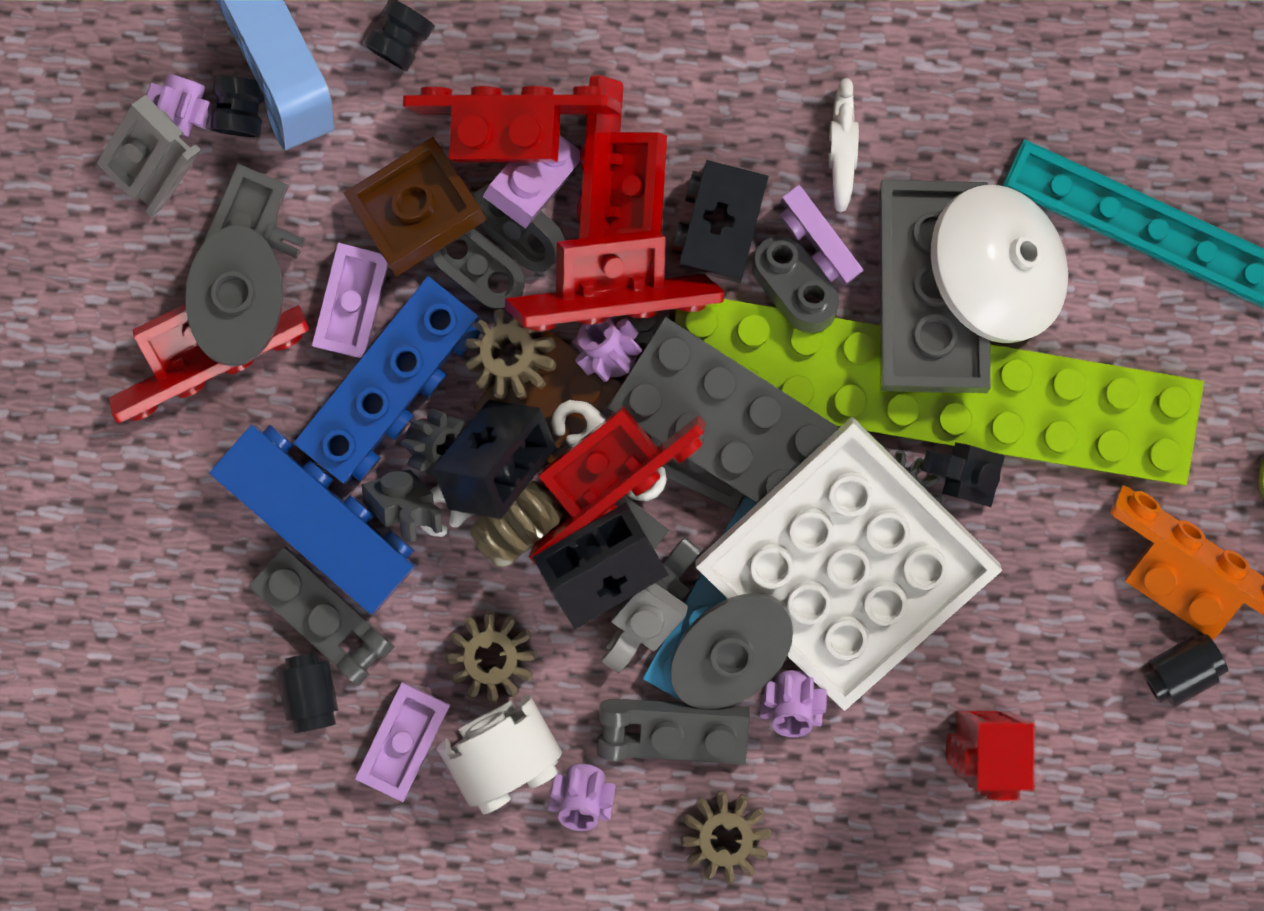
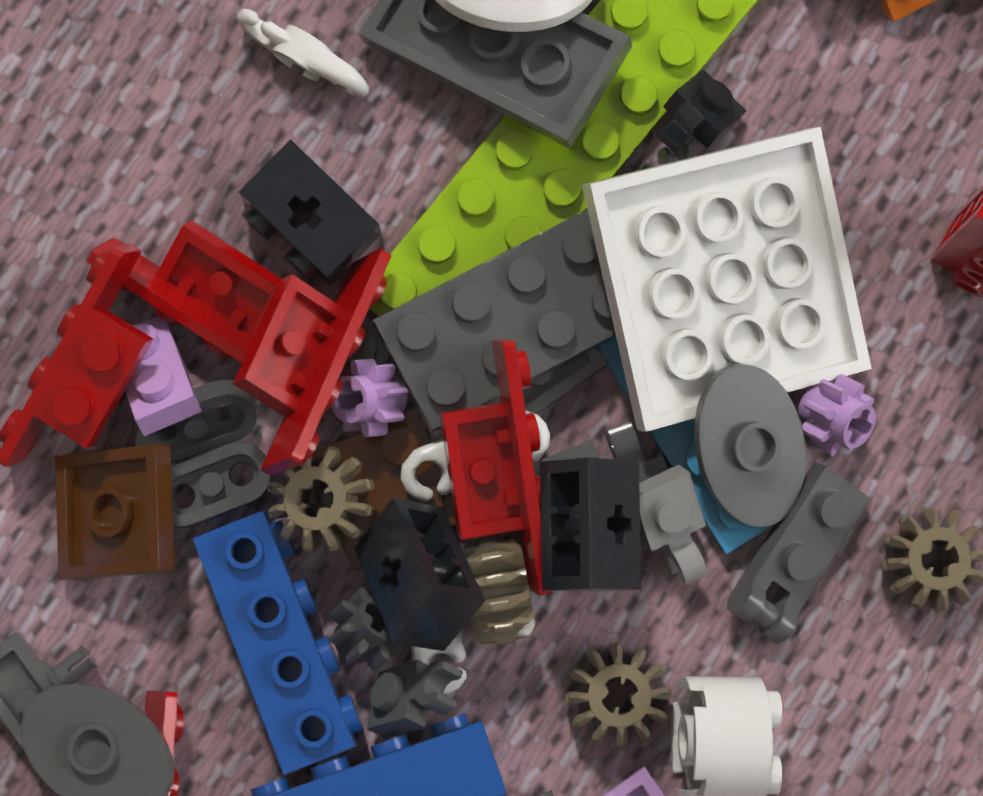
camera: 60 degrees left, 5 degrees down
lavender plate [312,243,389,359] -> none
lavender gear [548,764,616,831] -> none
dark grey plate [753,236,839,333] -> none
lavender plate [779,184,864,287] -> none

